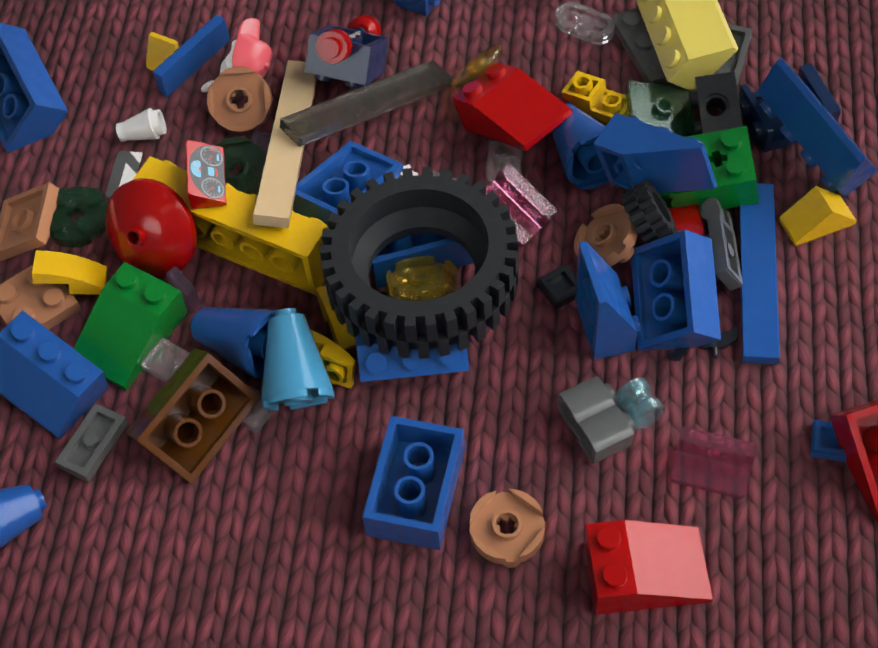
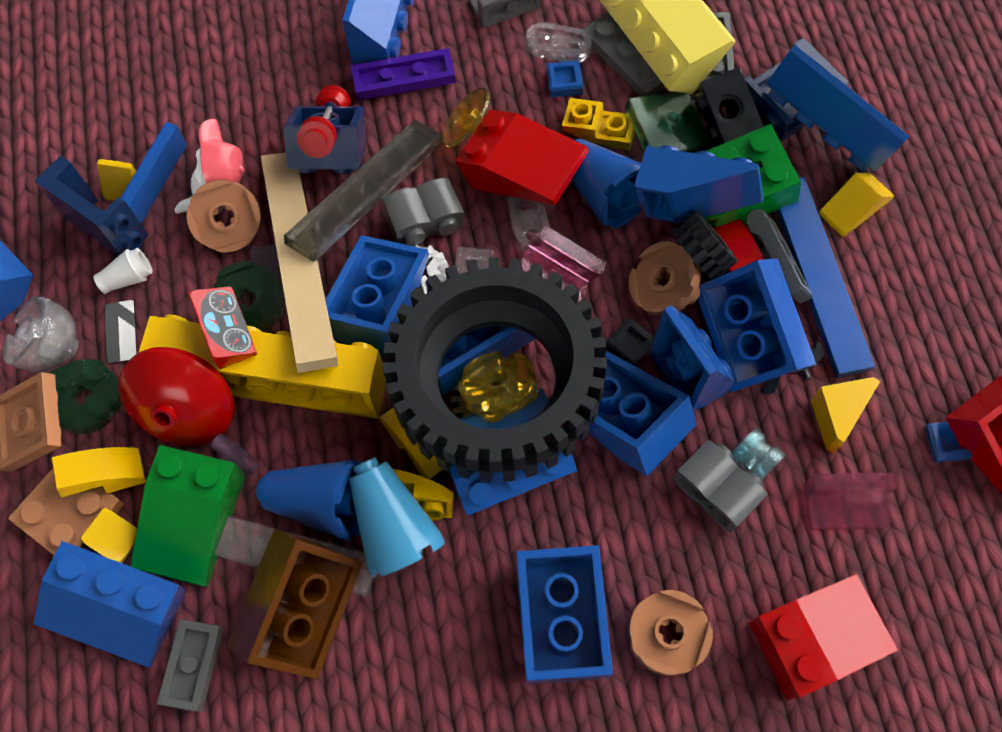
camera: 20 degrees left, 10 degrees up
none -> clear cylinder [3,296,79,373]
none -> dark blue panel [35,155,148,256]
none -> yellow slope [80,507,137,563]
none -> dark purple plate [351,48,456,101]
none -> dark grey brick [382,178,464,246]
none -> blue tile [546,60,584,98]
none -> blue slope [589,351,697,476]
none -> yellow slope [811,377,880,453]

